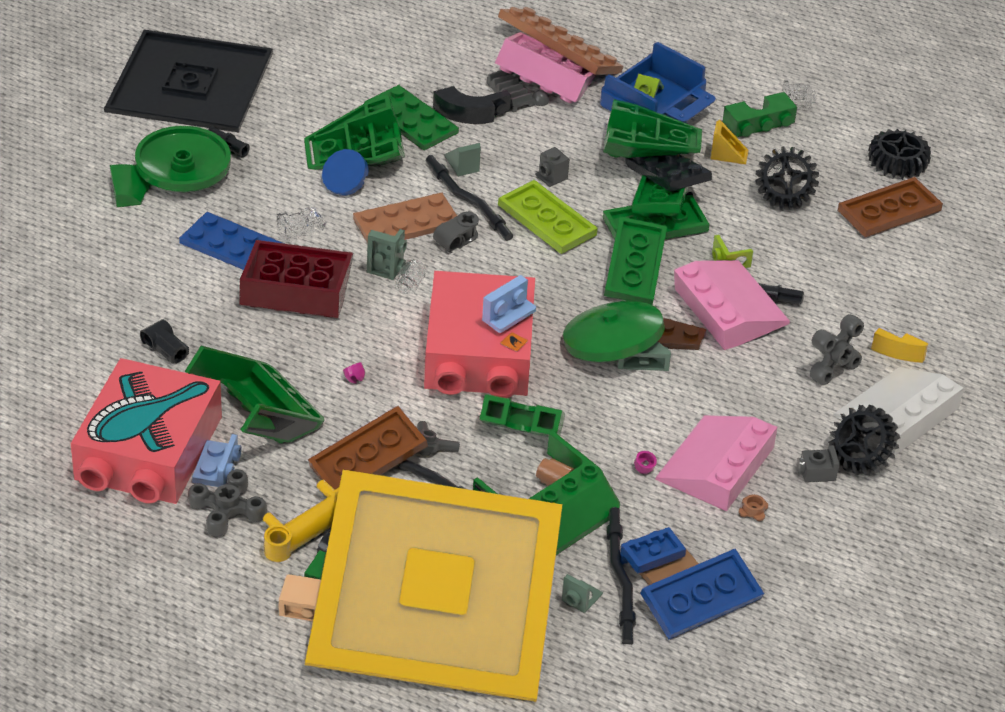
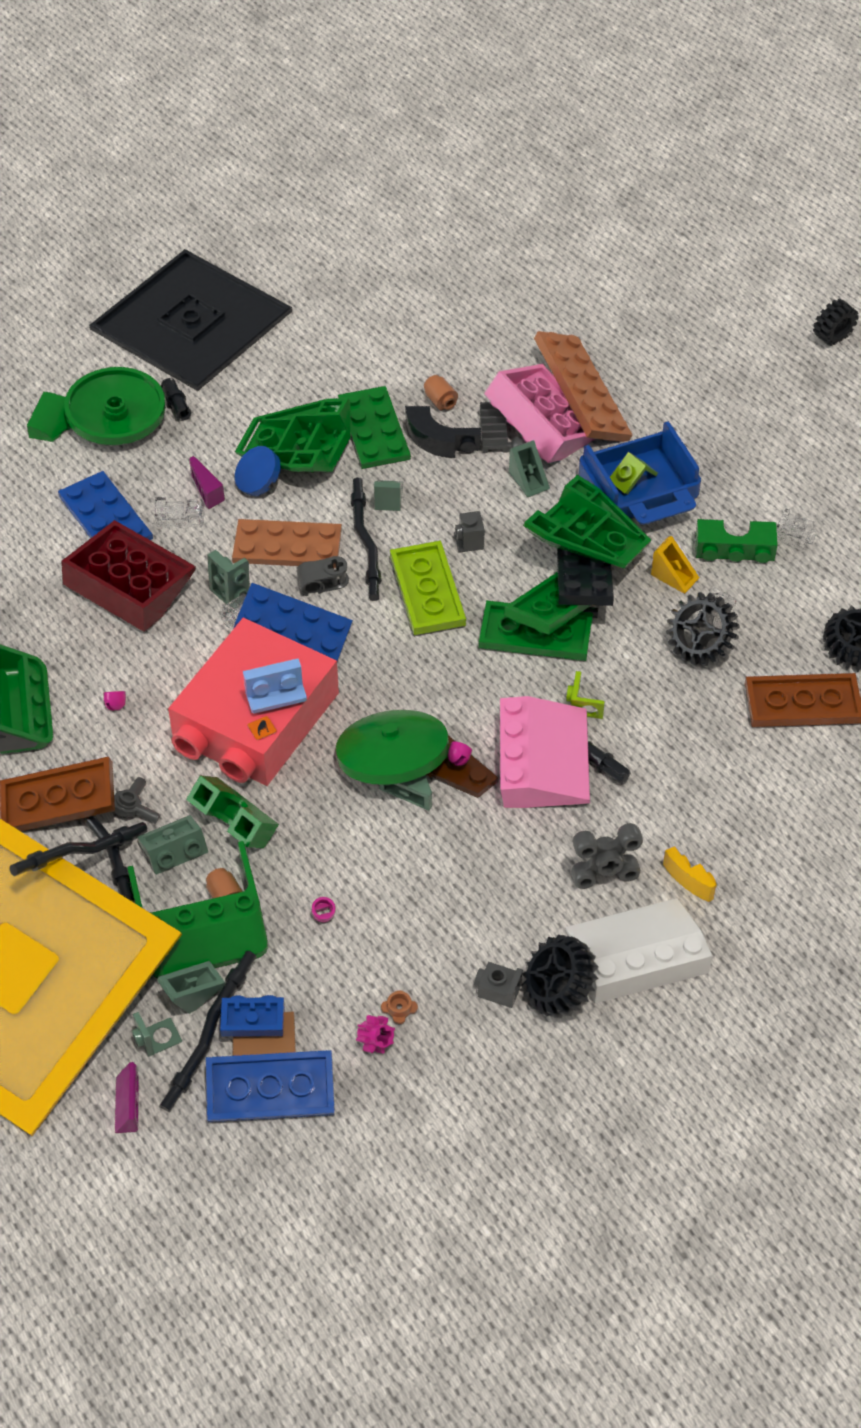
camera: 30 degrees right, 10 degrees up
green plate [604,216,667,305] -> none
bright pink slope [655,415,777,511] -> none
none -> black bar [9,822,147,876]
none -> magenta slope [115,1062,139,1133]
none -> sand green bracket [137,815,208,875]
none -> sand green slope [157,961,225,1014]
none -> magenta slope [189,456,225,509]
none -> blue plate [233,583,353,661]
none -> dark pink gear [356,1015,395,1054]
none -> nougat brick [424,375,458,410]
none -> dark pink hinge [448,742,472,766]
none -> sand green slope [509,440,550,497]

